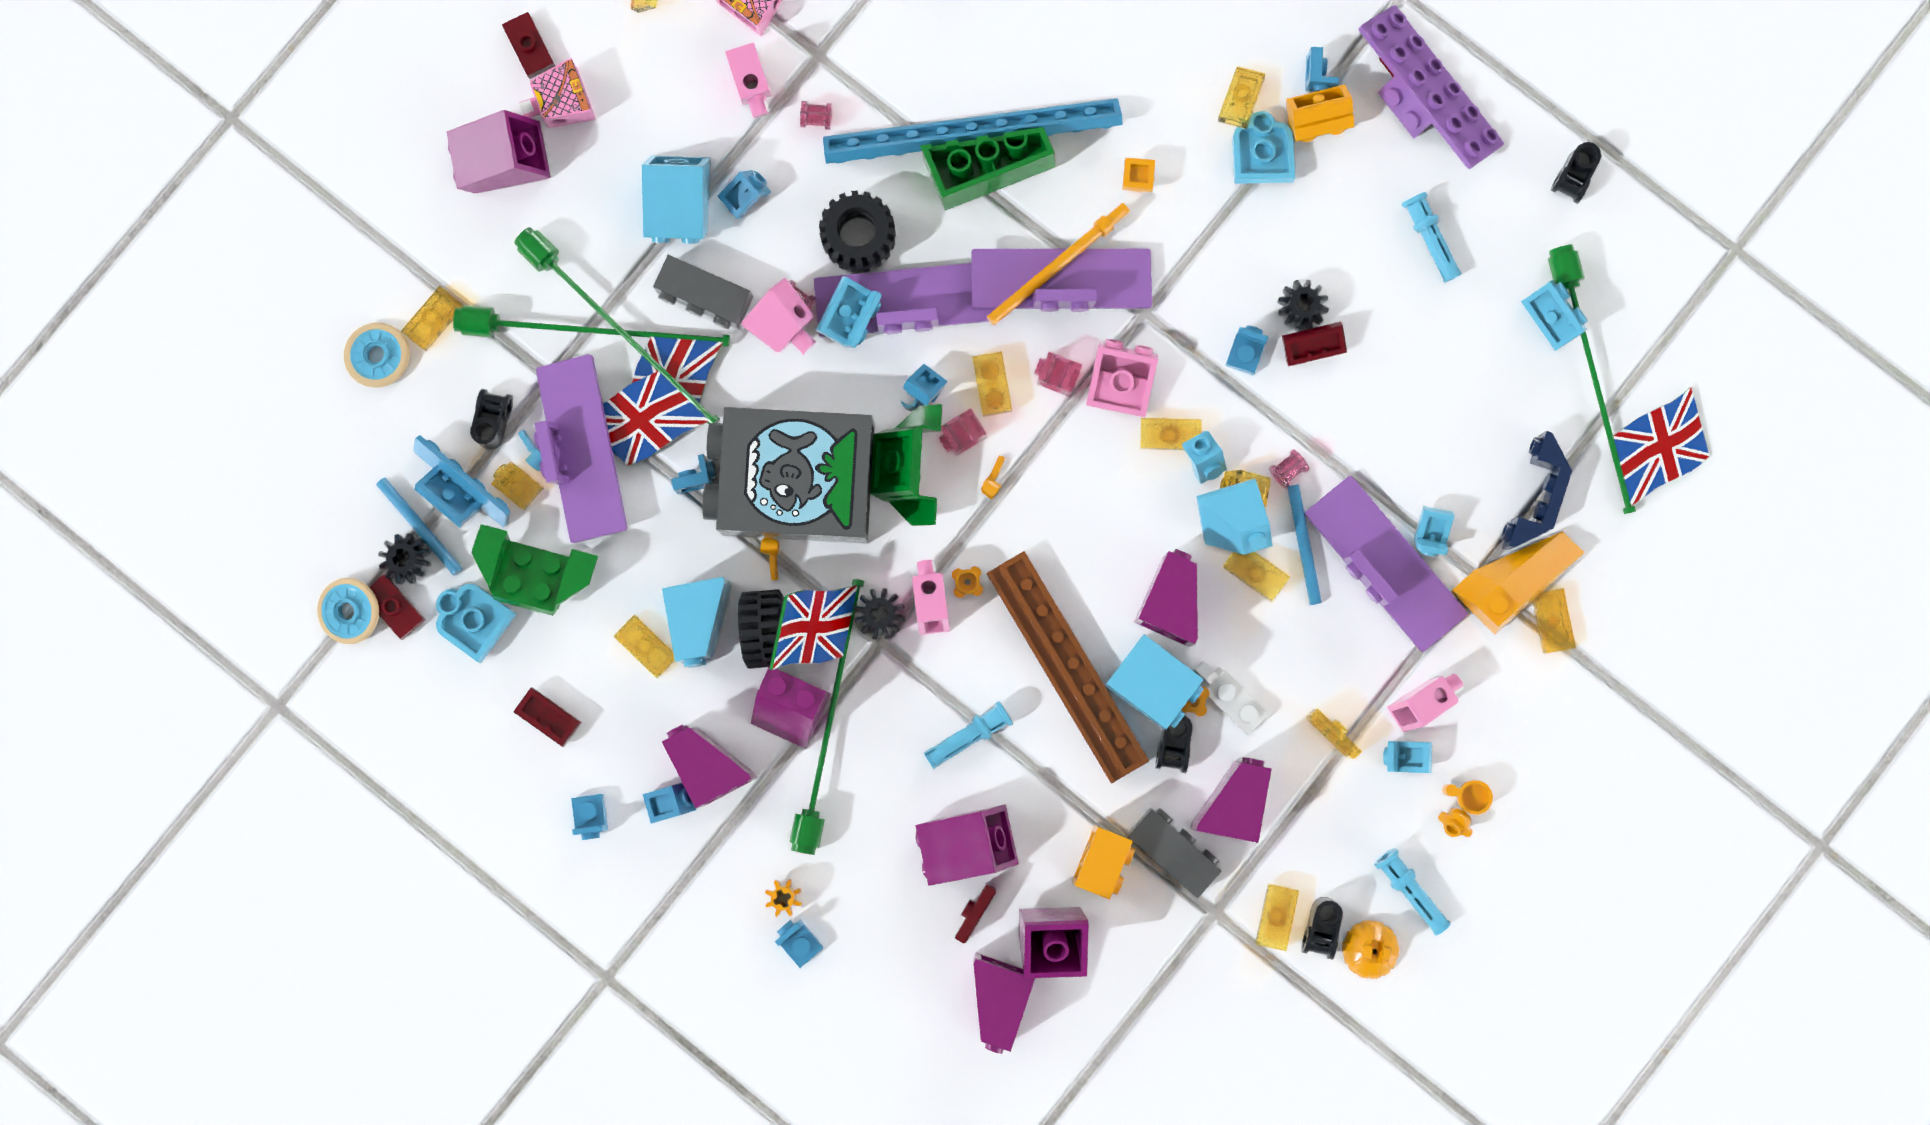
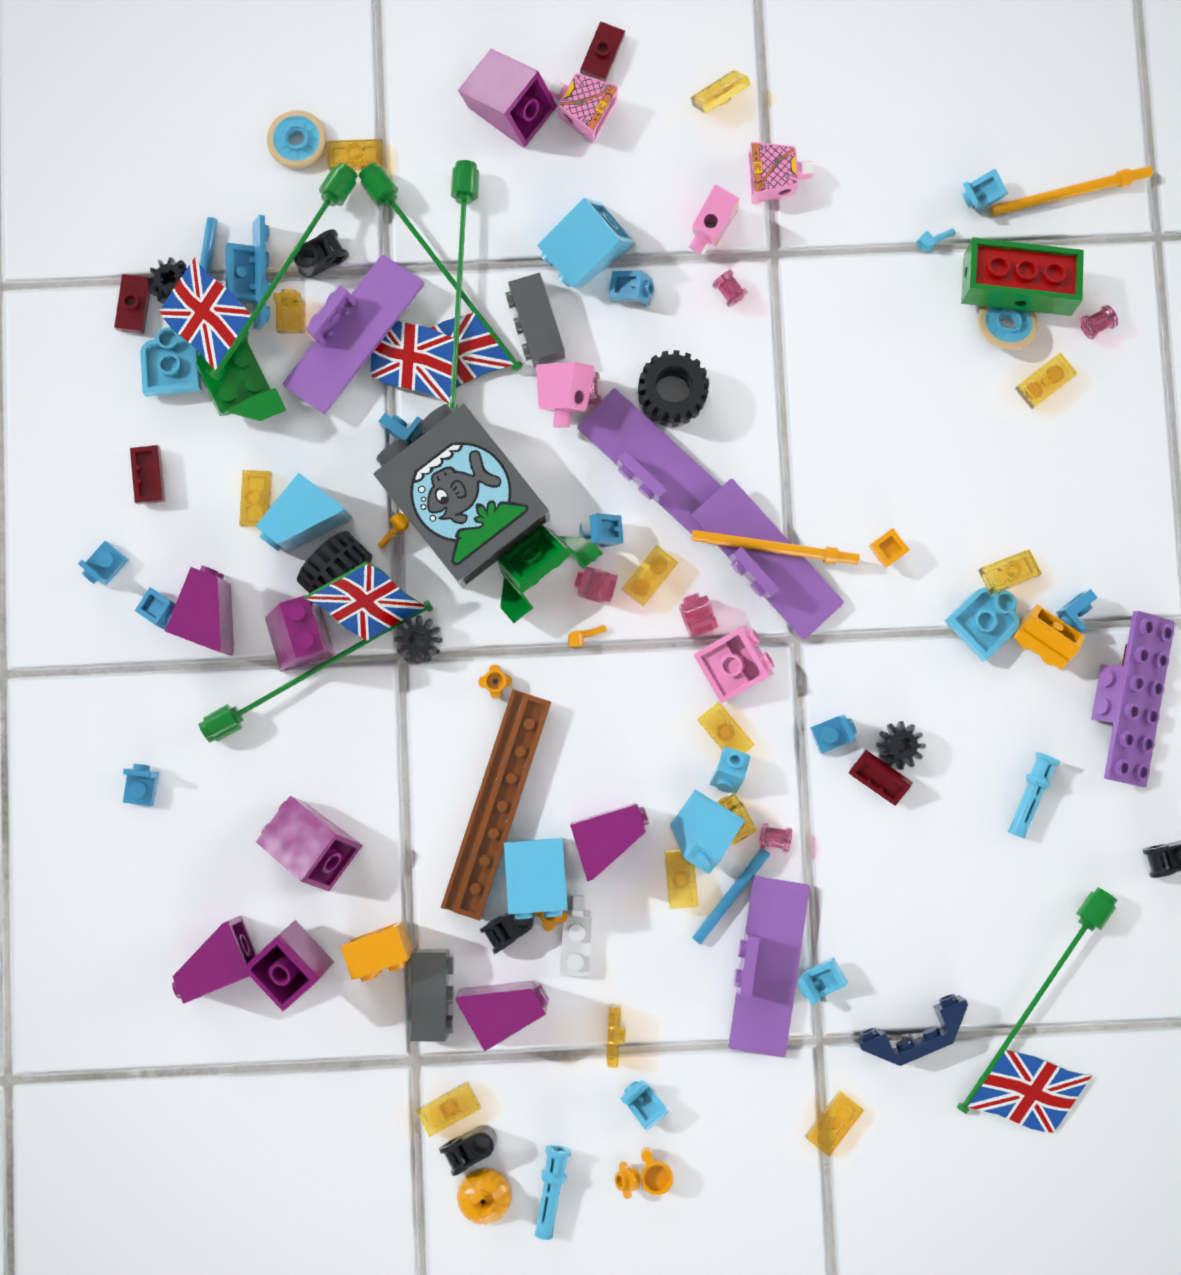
camera: 40 degrees right, 0 degrees up
medium azure wheel [317,578,379,644] -> none
medium azure hand [518,430,542,471] -> none
light orange gear [765,879,802,917] -> none
medium azure bracket [816,277,882,348] -> none
dark azure plate [823,98,1123,164] -> none
bright pink torso [912,560,950,635] -> none
green wedge [920,127,1056,211] -> none
medium azure pin [923,701,1014,769] -> none
dark red plate [954,883,996,944] -> none
bright pink torso [1387,673,1464,732] -> none
light orange wedge [1451,531,1585,635] -> none
medium azure bracket [1521,280,1588,351] -> none
none -> flag [159,163,358,381]

